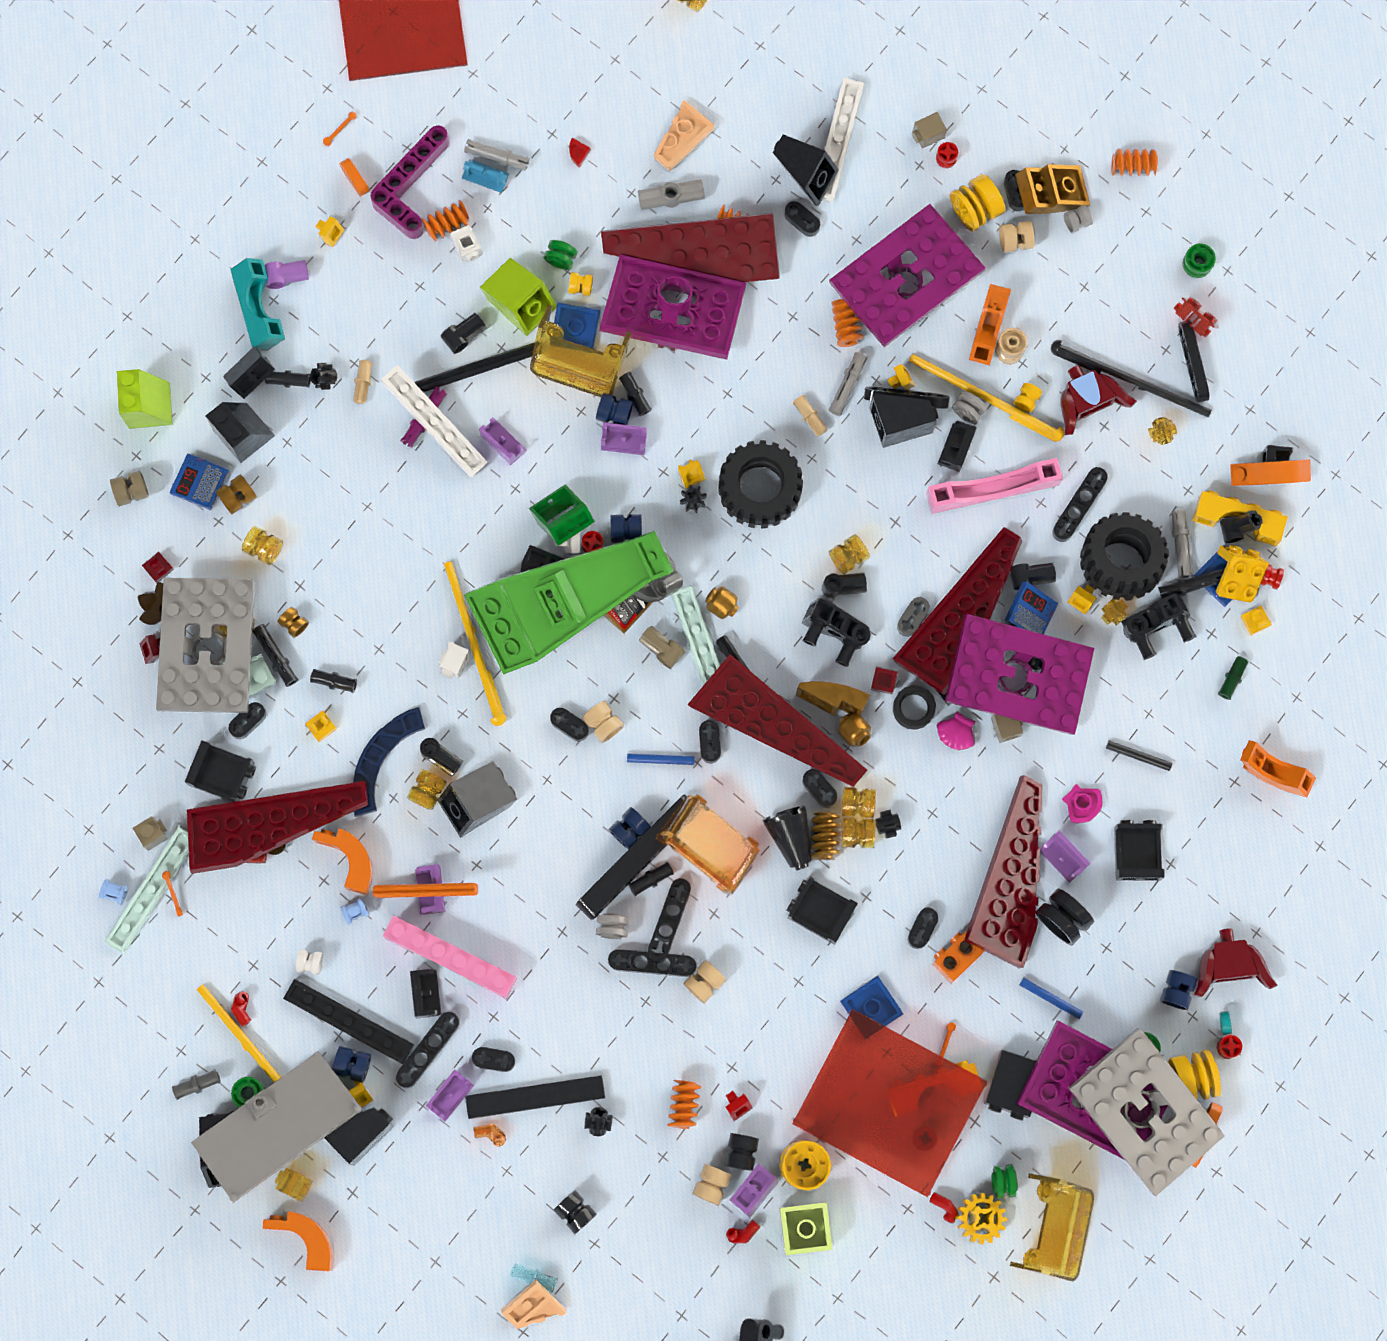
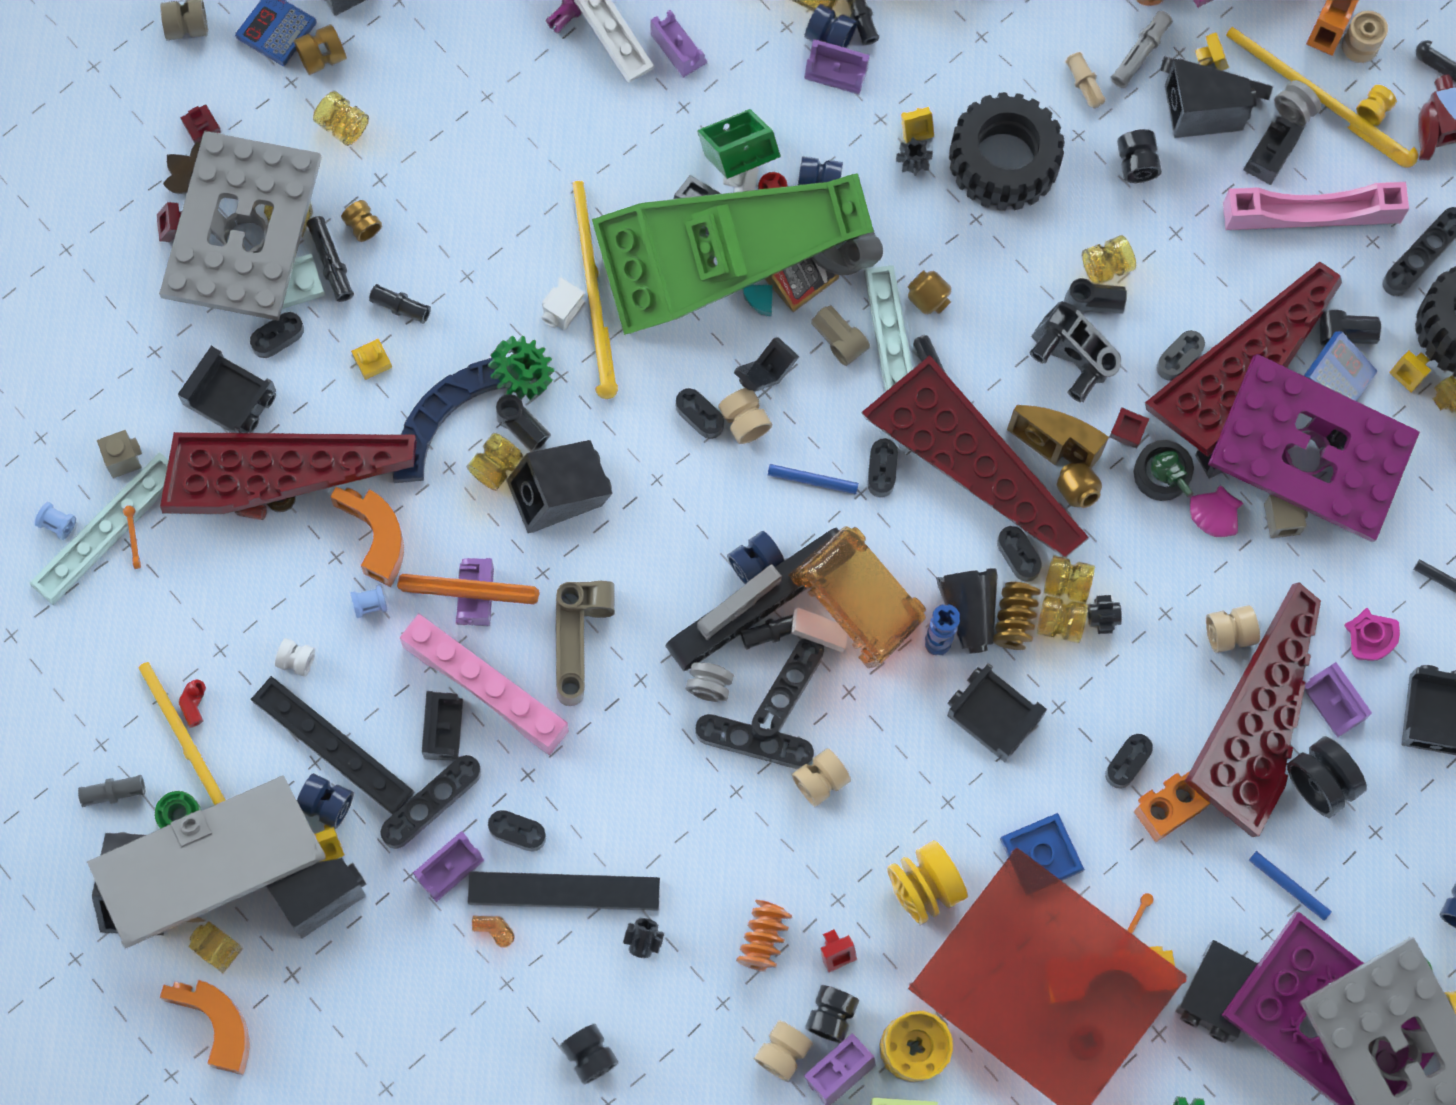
camera: 10 degrees right, 5 degrees down
none -> green gear [488,335,554,400]
none -> dark tan piece [556,580,615,706]
none -> light grey piece [697,565,782,640]
none -> black bracket [734,337,800,392]
none -> teal tile [743,285,772,317]
none -> white piece [792,607,848,652]
none -> yellow wheel [887,840,968,925]
none -> blue piece [925,605,960,655]
none -> black wheel [1117,129,1162,183]
none -> dark green piece [1151,451,1194,498]
none -> tan wheel [1206,605,1260,653]

